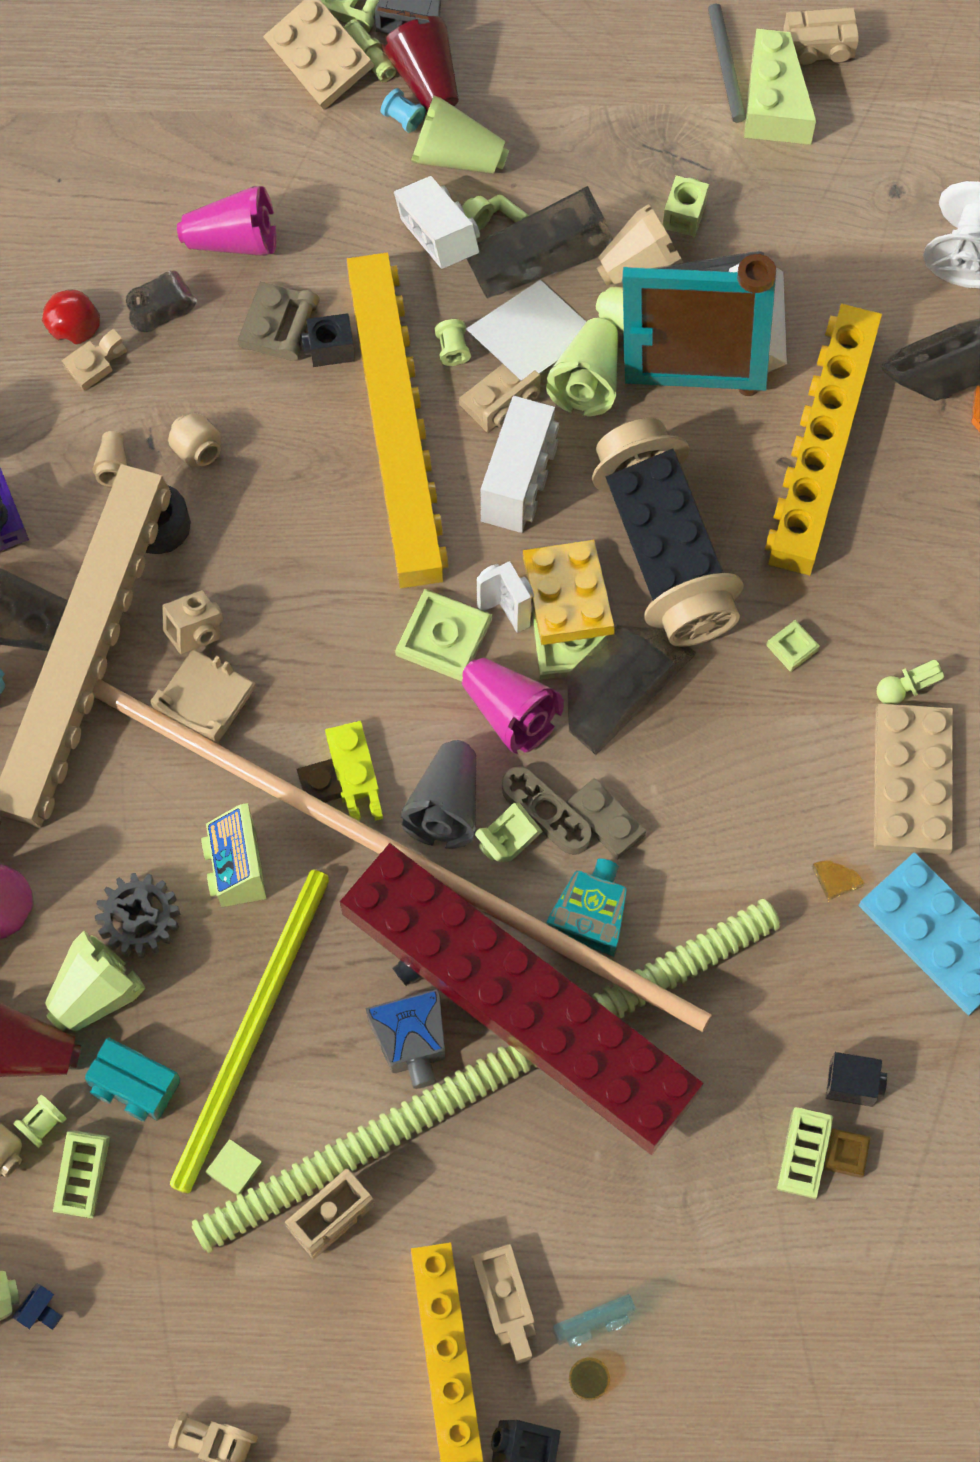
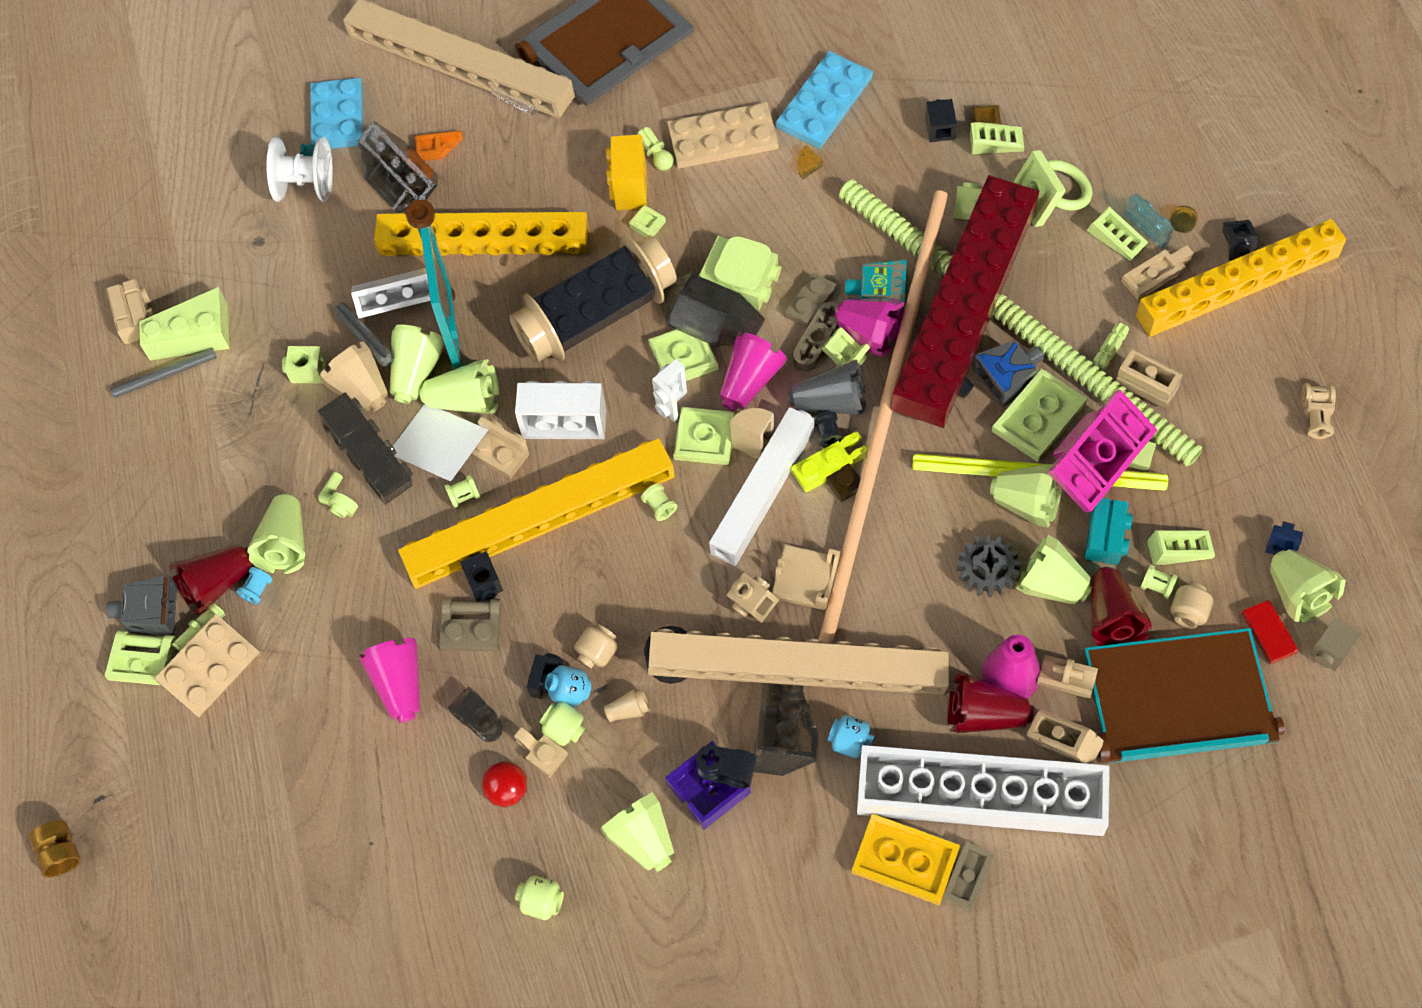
camera: 100 degrees left, 5 degrees down
slope [201,803,267,907] -> none
white brick [394,176,480,269] -> none
yellow plate [523,540,614,645] -> none
none -> black bracket [526,653,566,699]
none -> yellowish green head [539,702,585,746]
none -> medium azure head [545,665,591,707]
none -> yellow brick [606,135,647,210]
none -> yellowish green bush [641,483,678,521]
none -> yellowish green brick [698,236,781,311]
none -> white brick [709,407,814,567]
none -> tan brick [730,408,774,460]
none -> black bush [814,411,844,448]
none -> dark pink cone [835,298,904,357]
none -> yellowish green bracket [953,182,982,220]
none -> yellowish green cone [990,465,1061,528]
none -> yellowish green plate [992,368,1088,462]
none -> yellowish green tile [1013,150,1092,227]
none -> dark pink brick [1047,390,1158,513]
none -> yellowish green slope [1087,207,1148,261]
none -> yellowish green axle [1093,322,1129,371]

